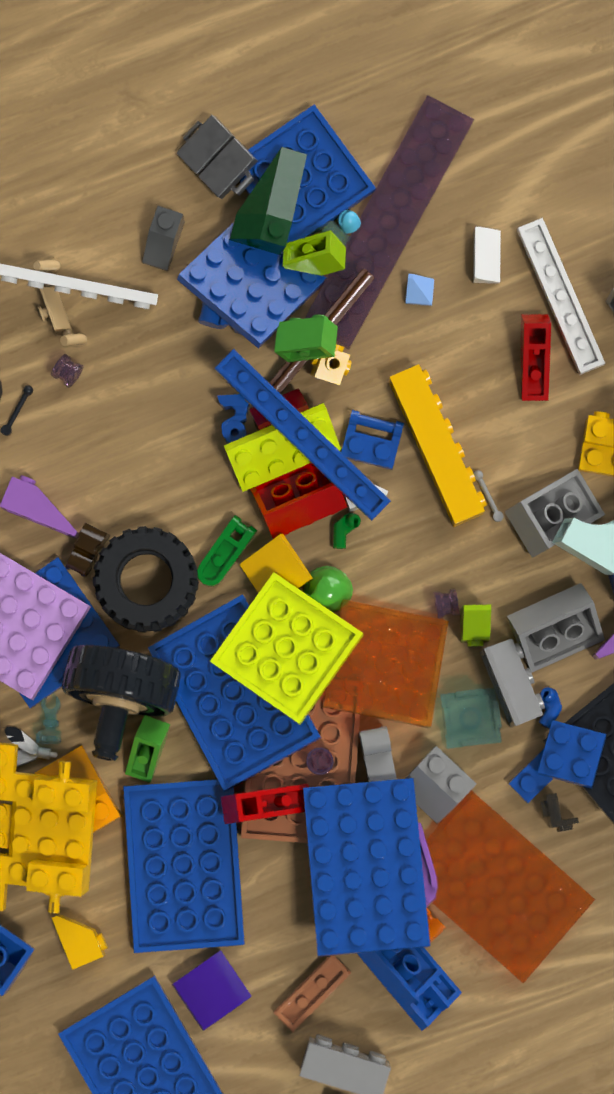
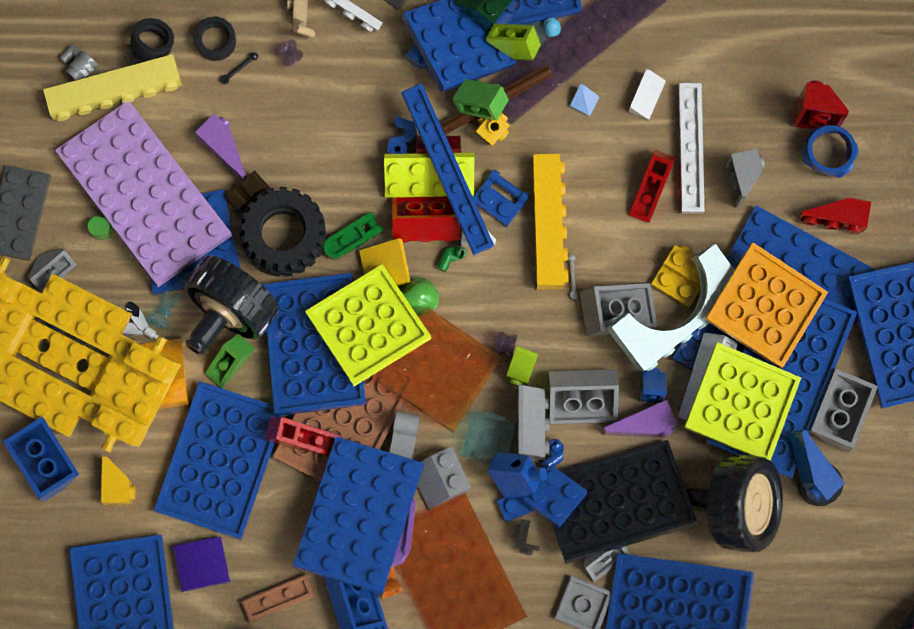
camera: 15 degrees right, 5 degrees down
clear purple wheel [306,747,334,775] -> none
none -> blue torso [487,453,547,499]

